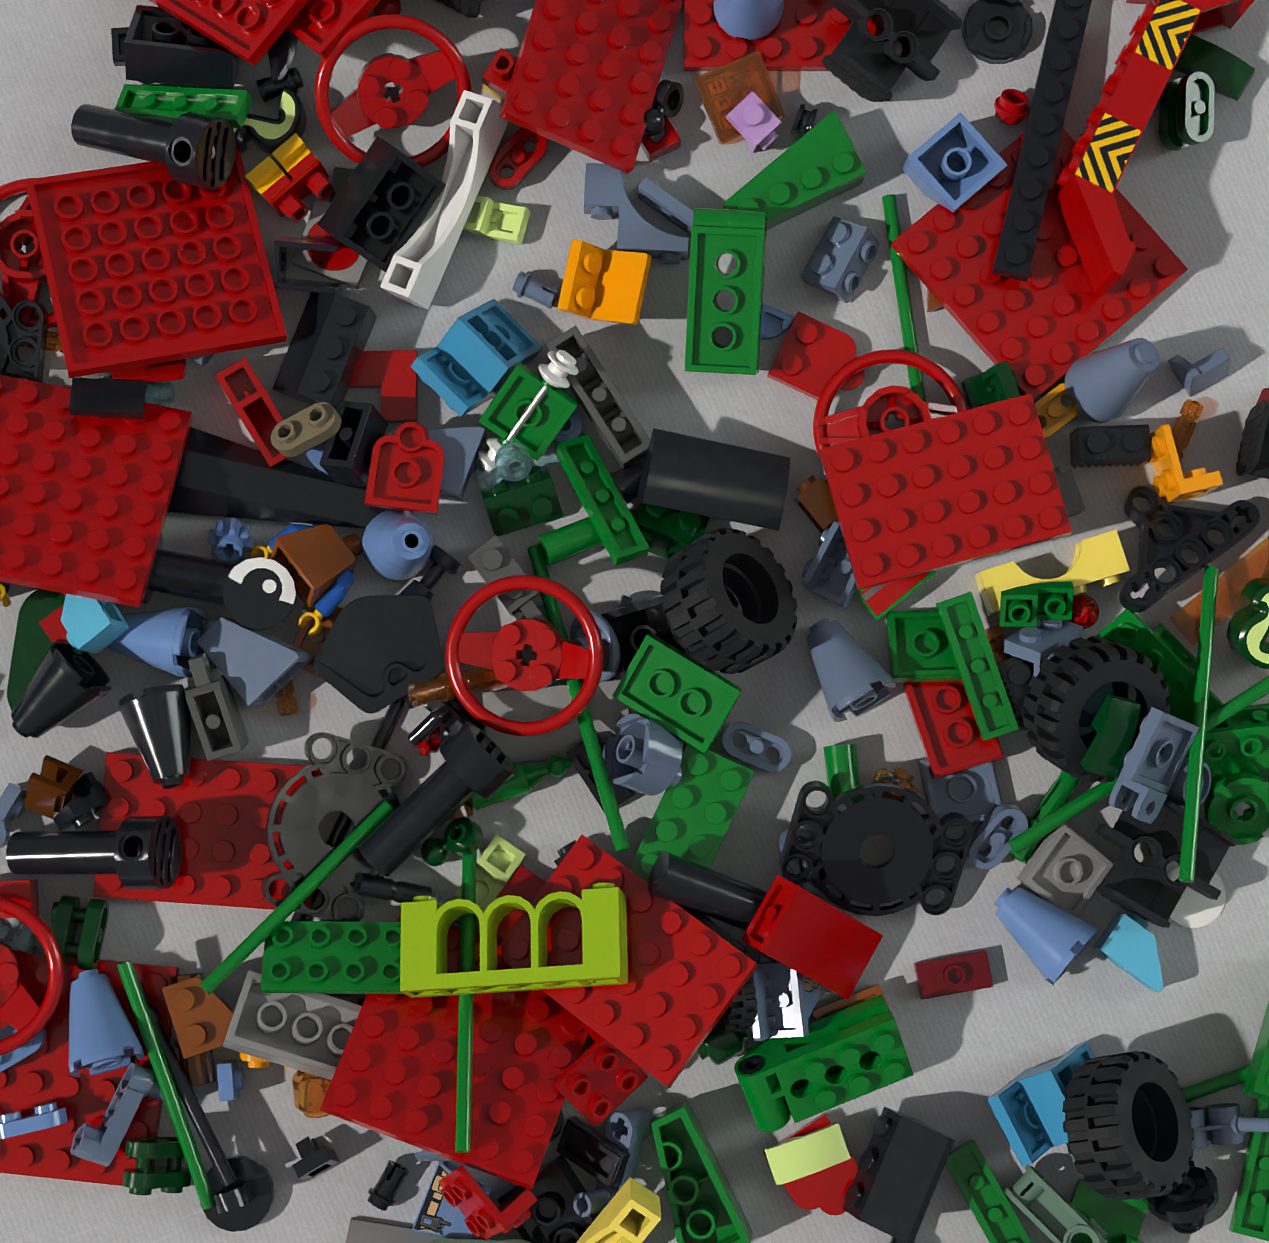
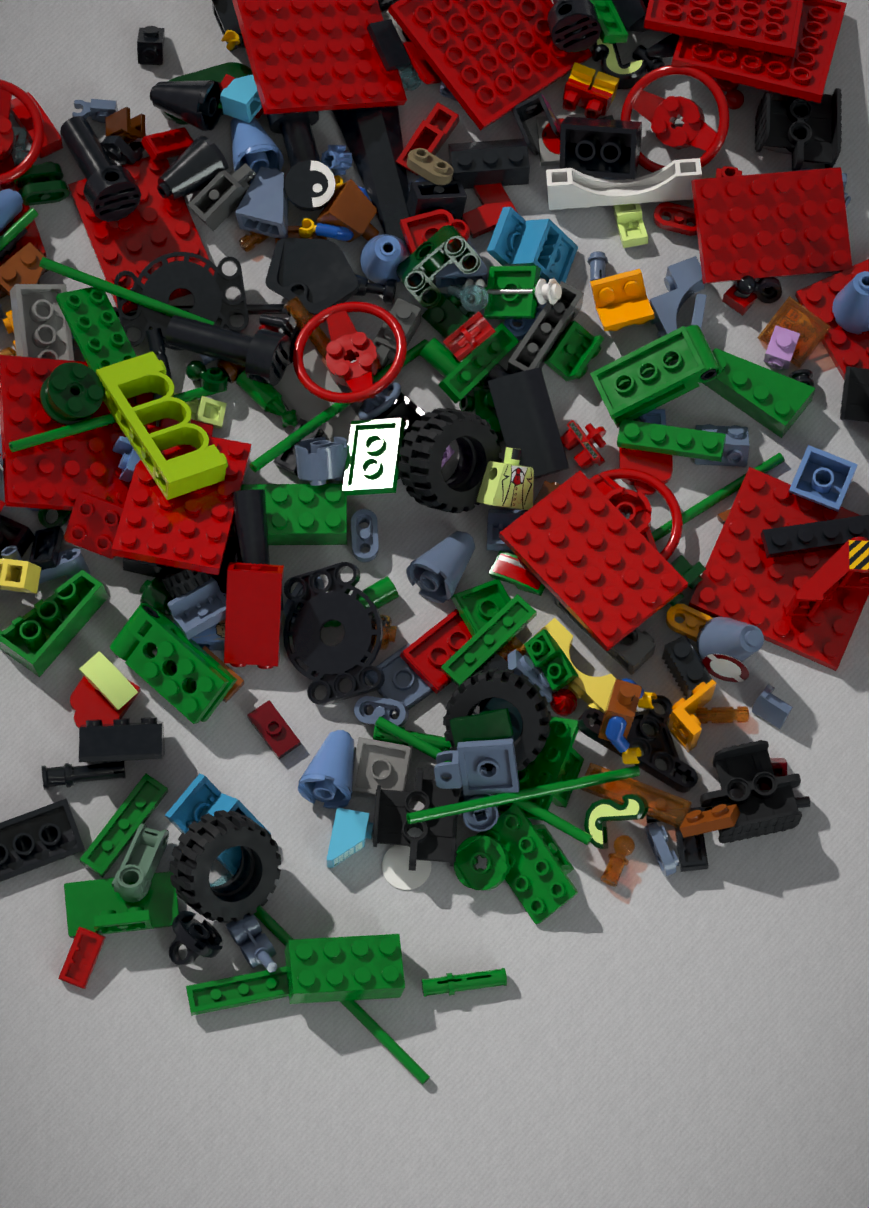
camera: 65 degrees right, 15 degrees down
none -> dark green wheel [40,362,104,426]
none -> medium blue bracket [112,436,141,483]
none -> red plate [141,127,193,162]
none -> dark green beam [396,225,481,308]
none -> red hips [443,311,496,362]
none -> yellowish green torso [477,447,534,510]
none -> green bracket [544,321,604,382]
none -> red hips [561,420,606,470]
none -> torso [598,678,657,764]
none -> green plate [617,419,726,462]
none -> sticker [702,654,749,682]

